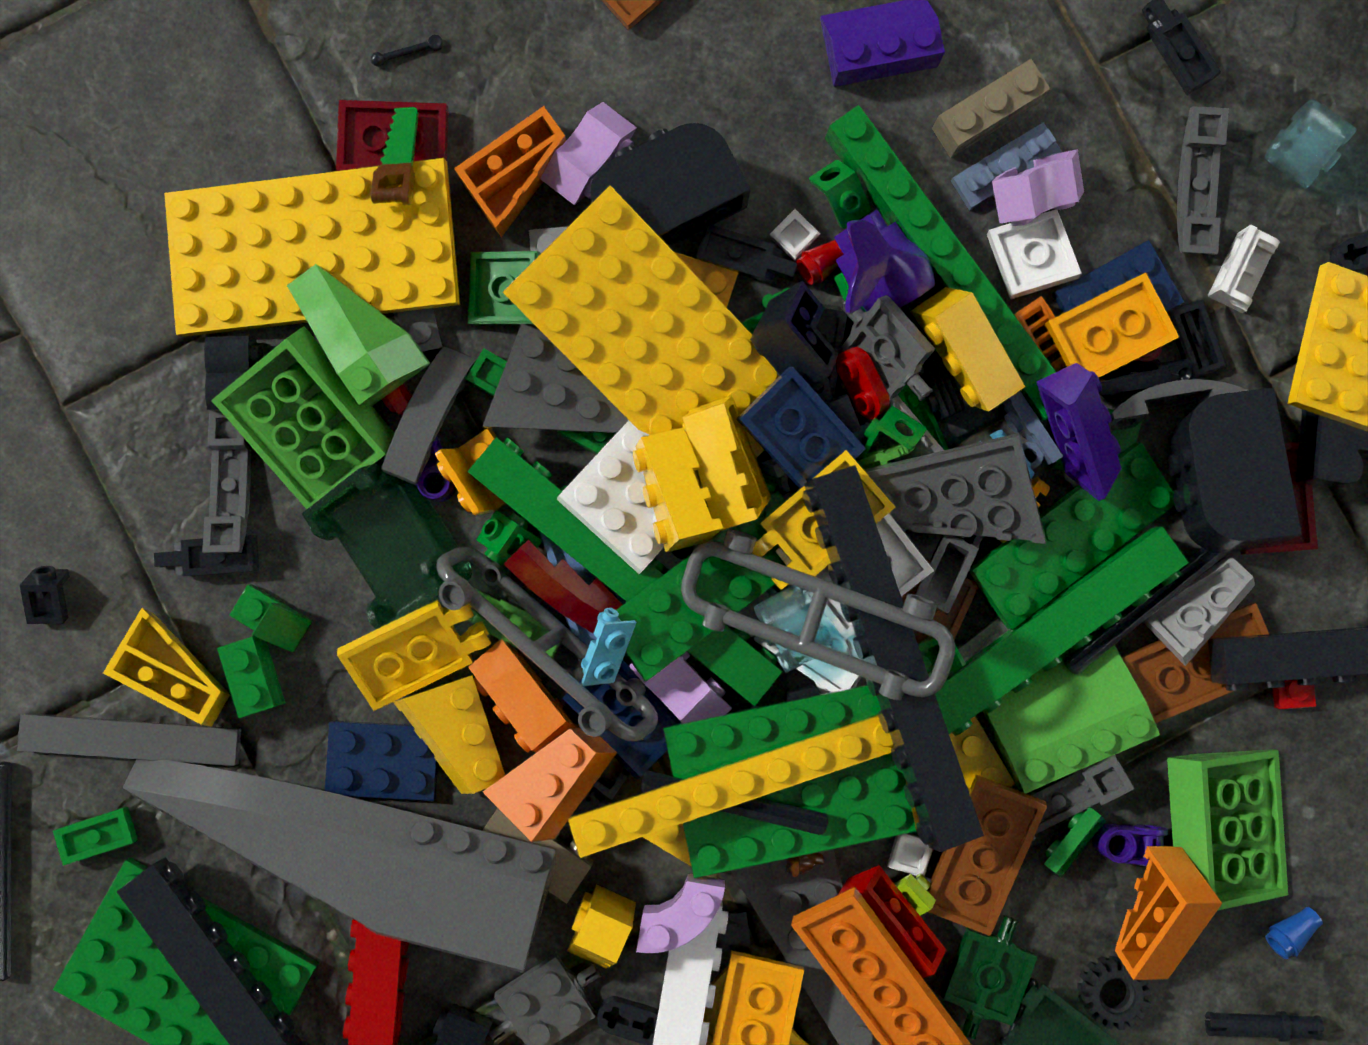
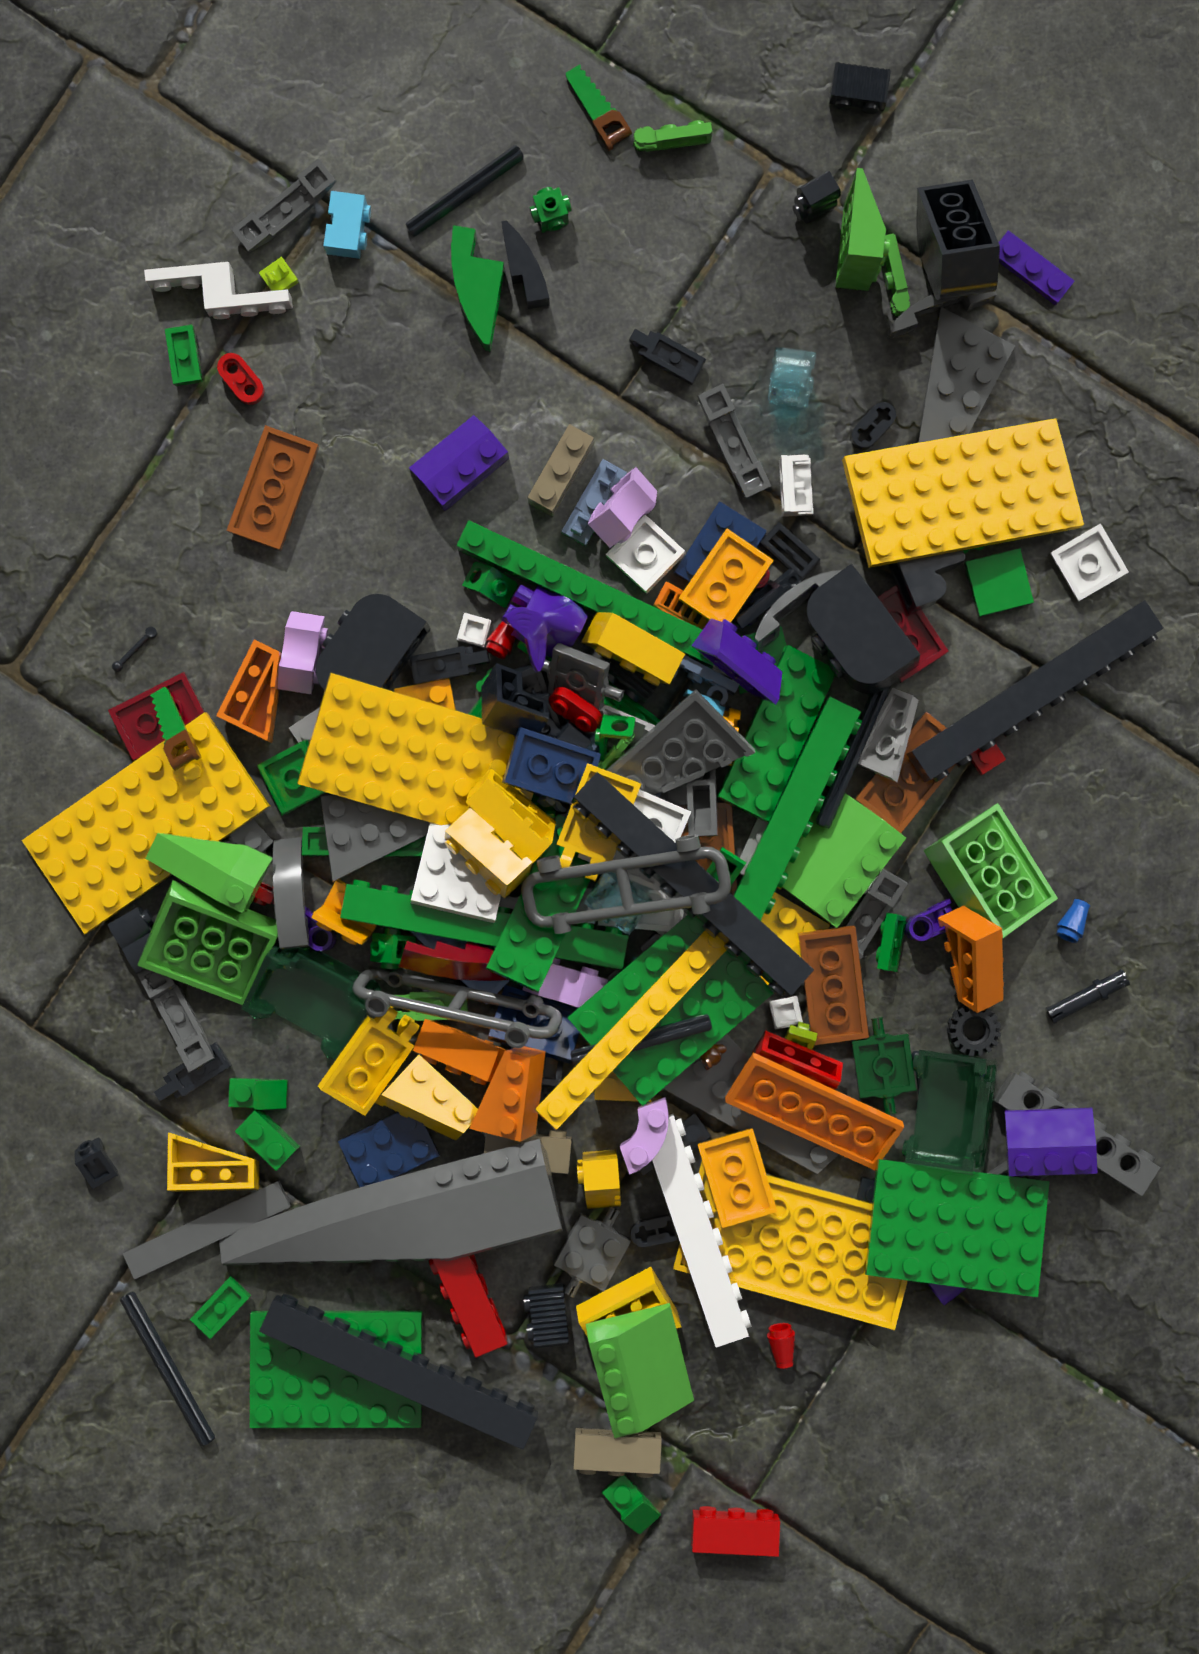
camera: 30 degrees left, 0 degrees up
medium azure hinge [581,608,637,686] -> none

